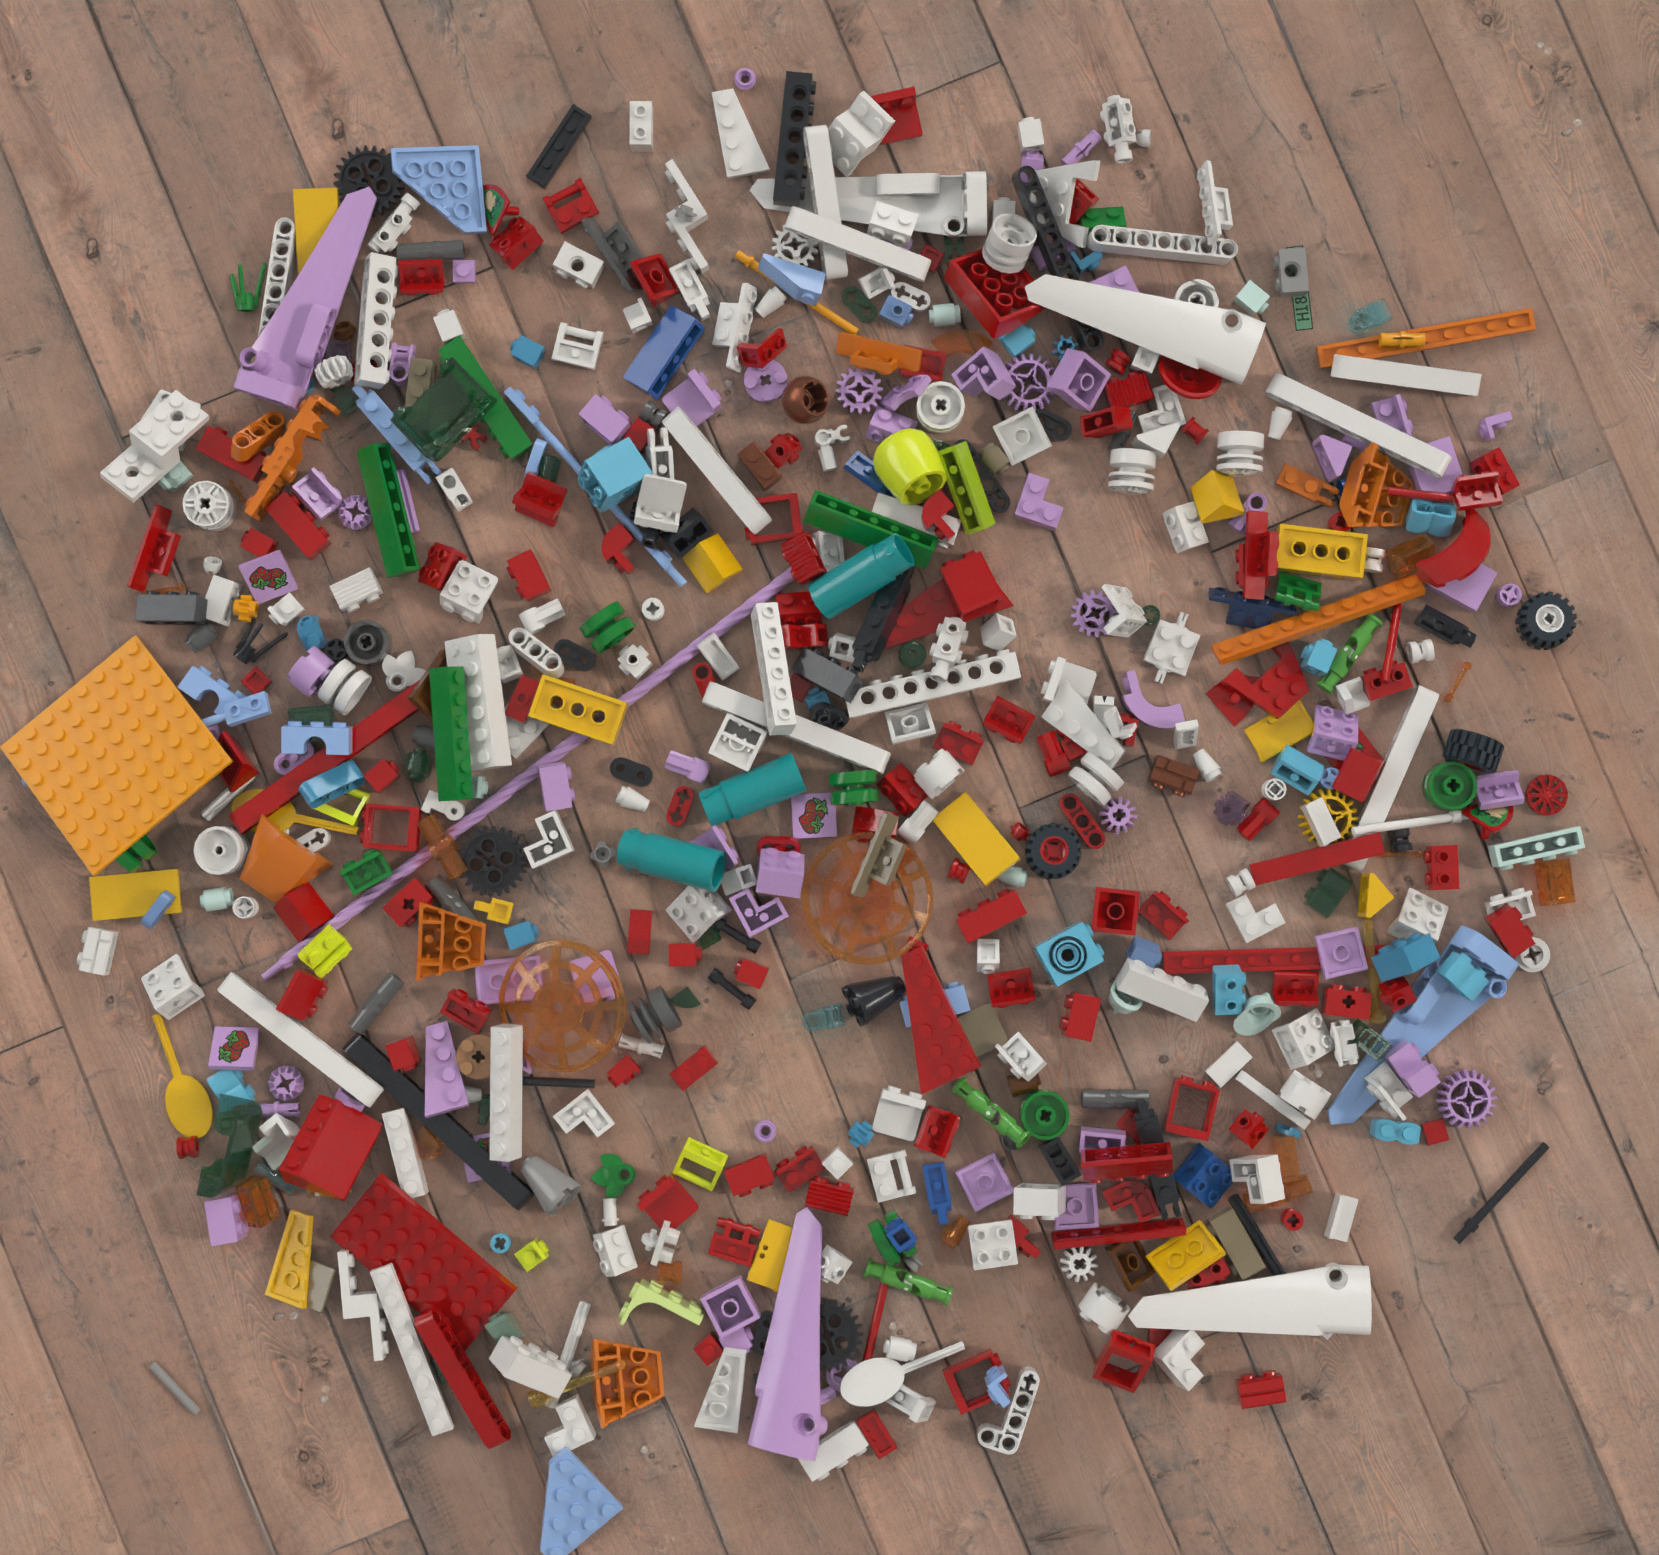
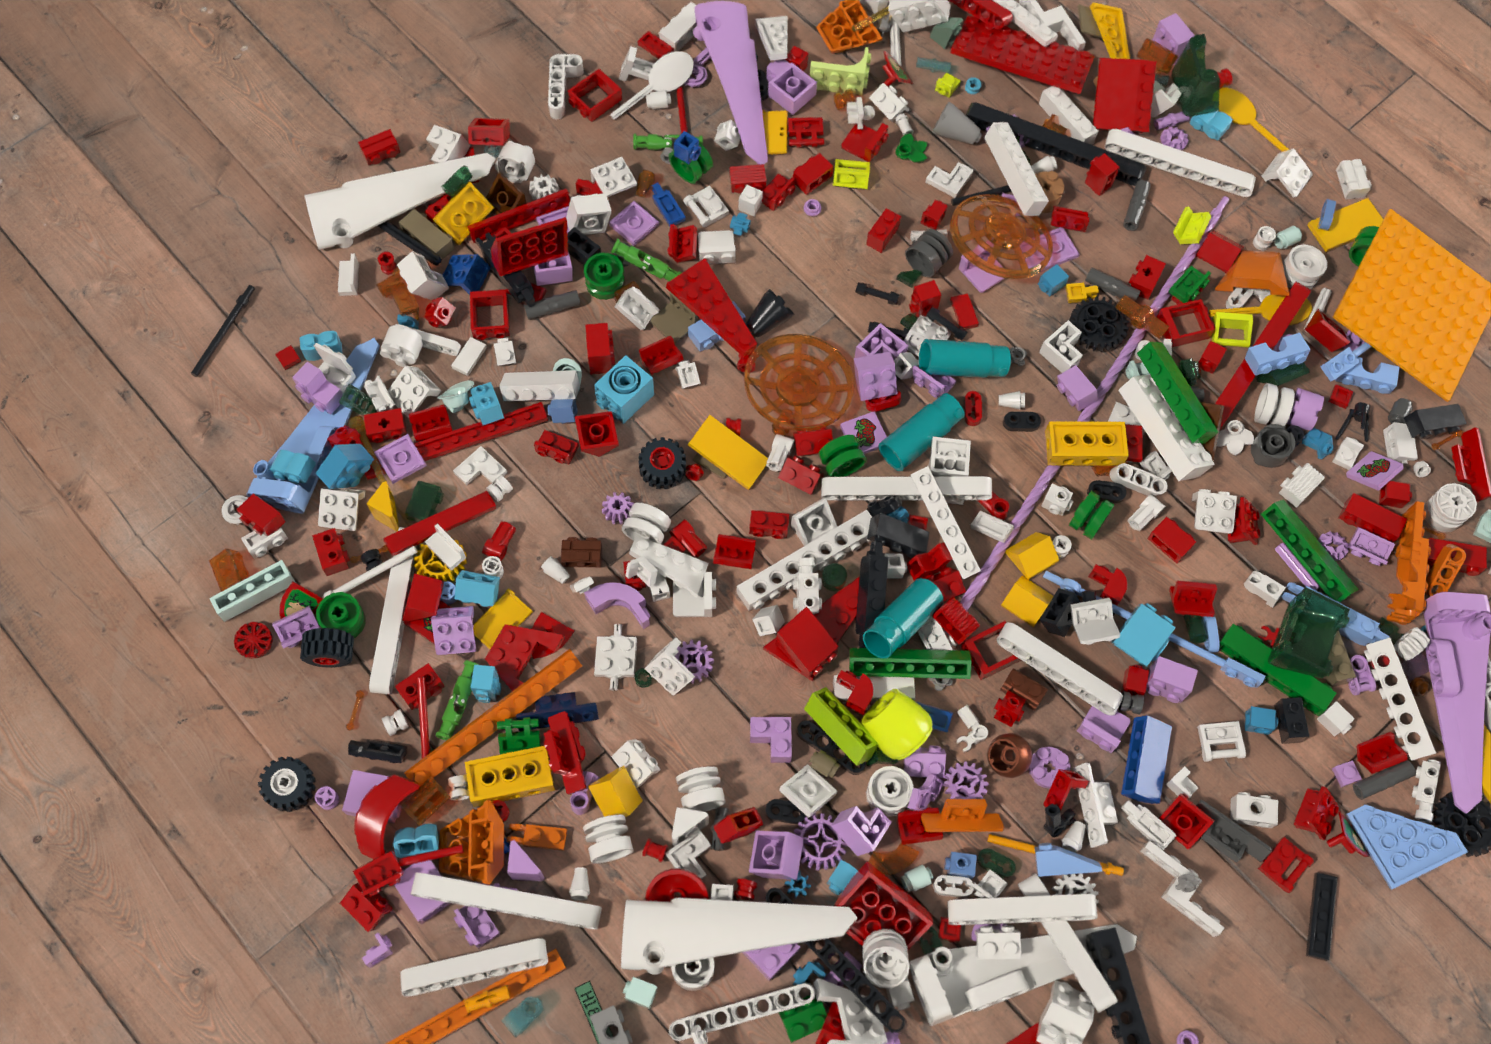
camera: 160 degrees right, 20 degrees down
lavender tile [208,1026,260,1071] -> none
light orange gear [233,595,259,622] -> none
red slope [275,969,329,1021] -> none
dark azure beam [298,760,366,809] -> none
orange wedge [416,902,486,982] -> none
lavender wing [425,1021,469,1118] -> none
white brick [629,101,653,152] -> none
white hinge [645,428,674,479] -> none
lavender piece [664,750,712,784] -> none
white wing [712,89,770,179] -> none
red brick [733,957,769,989] -> none
clear light blue piece [802,1003,846,1031] -> none
black gear [820,1299,864,1372] -> none
dark tan bracket [850,812,908,898] -> none
white brick [913,748,965,799] -> none
red brick [955,888,1027,943] -> none
light blue bracket [984,1365,1011,1408] -> none
light aqua cone [996,867,1028,889] -> none
red beam [1058,793,1105,849] -> none
red brick [1103,371,1154,408] -> none
clear purple brick [1213,791,1251,826] -> none
white panel [1336,677,1370,715] -> none
lavender gear [1436,1069,1497,1129] -> none
none -> clear green hinge [441,165,473,198]
none -> white bracket [494,338,516,366]
none -> red shield [882,51,913,87]
none -> clear light blue pin [916,57,952,73]
none -> black bar [926,307,968,341]
none -> yellow slope [1005,532,1059,580]
none -> black bar [1044,804,1076,838]
none -> black brick [1274,697,1310,744]

